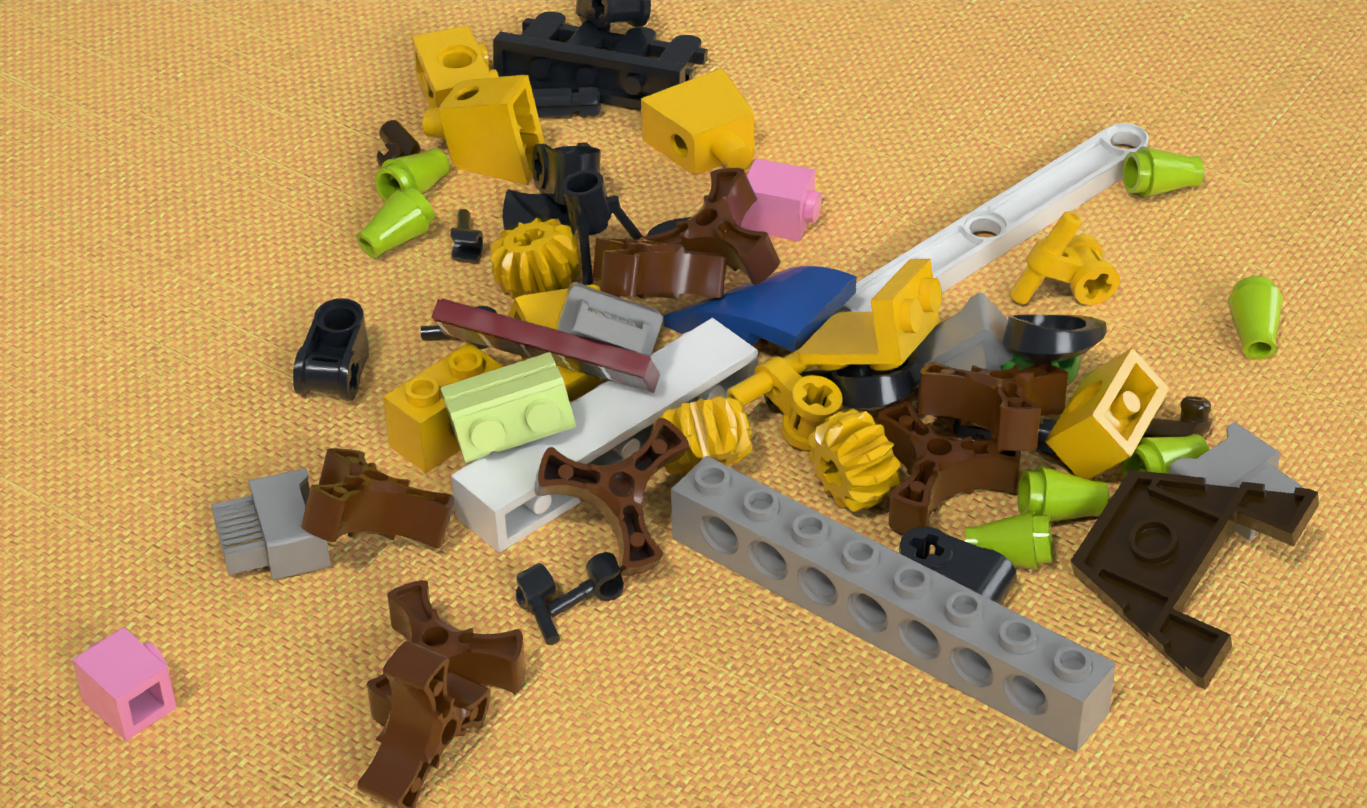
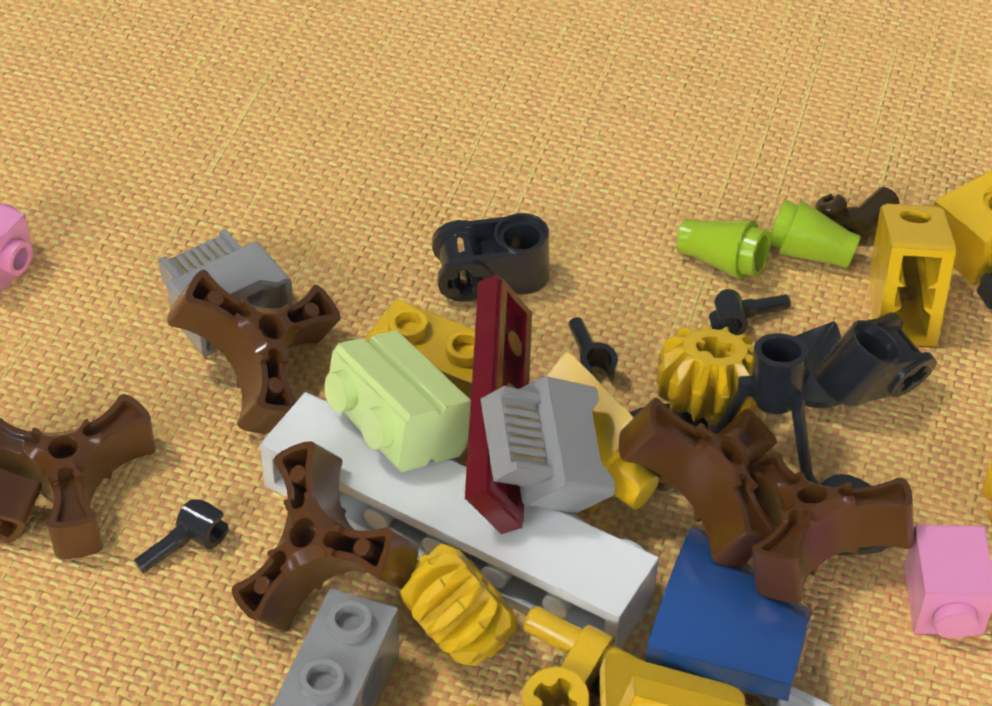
camera: 70 degrees right, 5 degrees up
black hand [547,552,624,618] -> none

